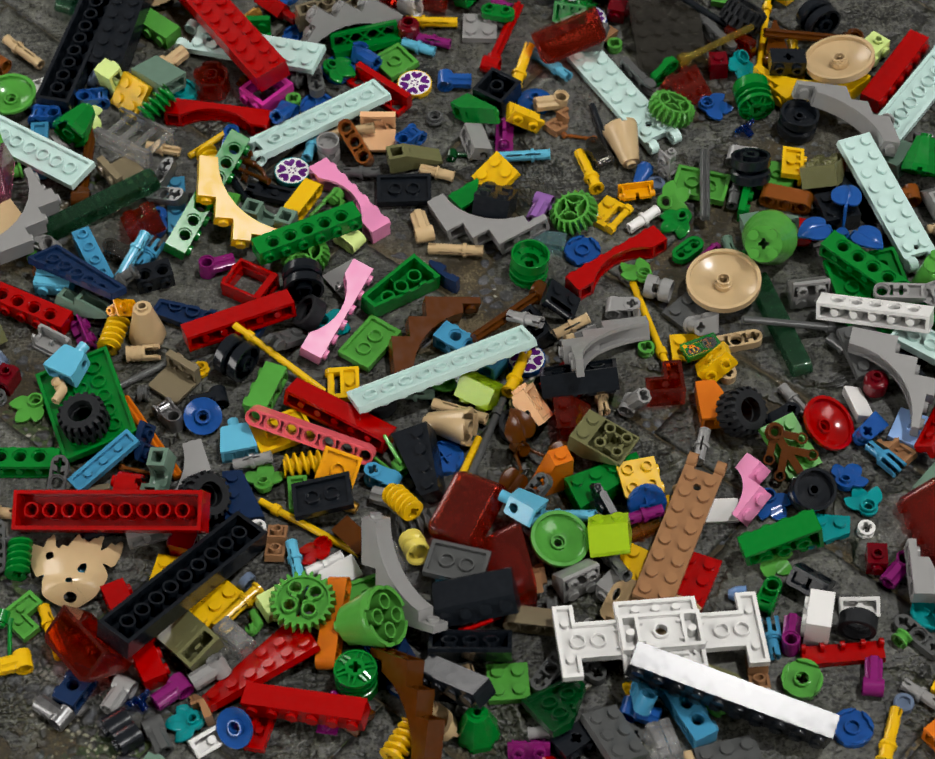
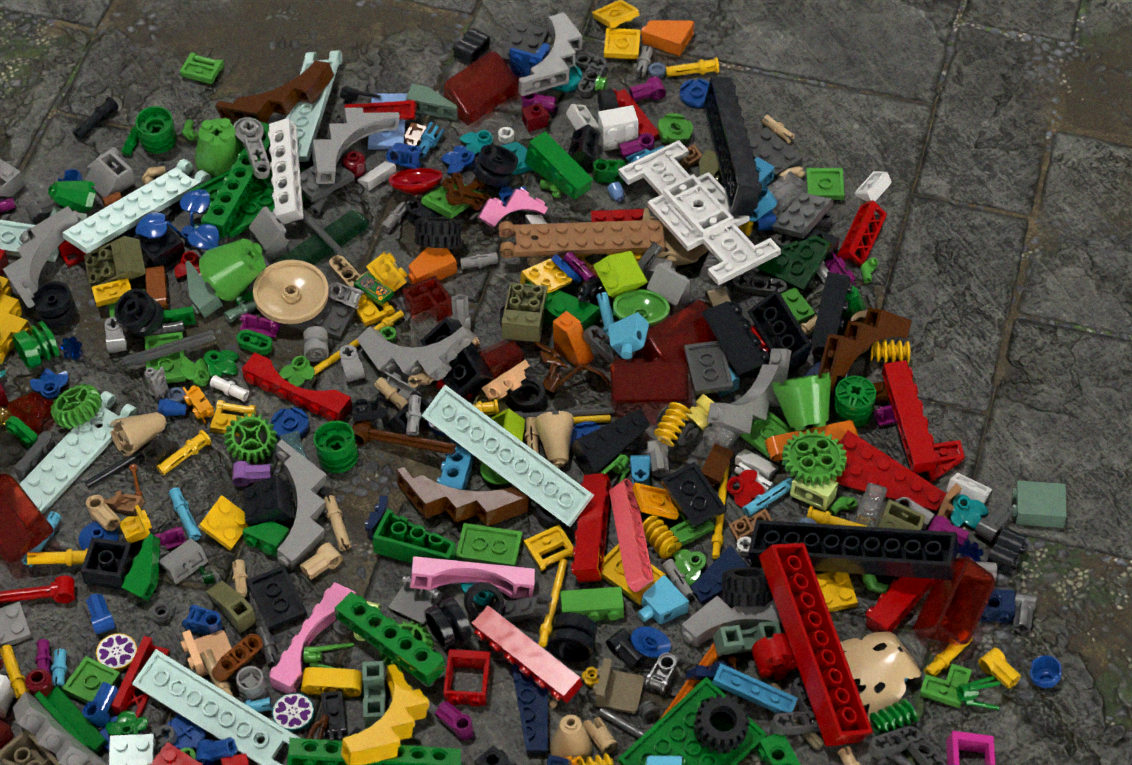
camera: 115 degrees left, 0 degrees up
blue dish [216,707,253,749] -> none

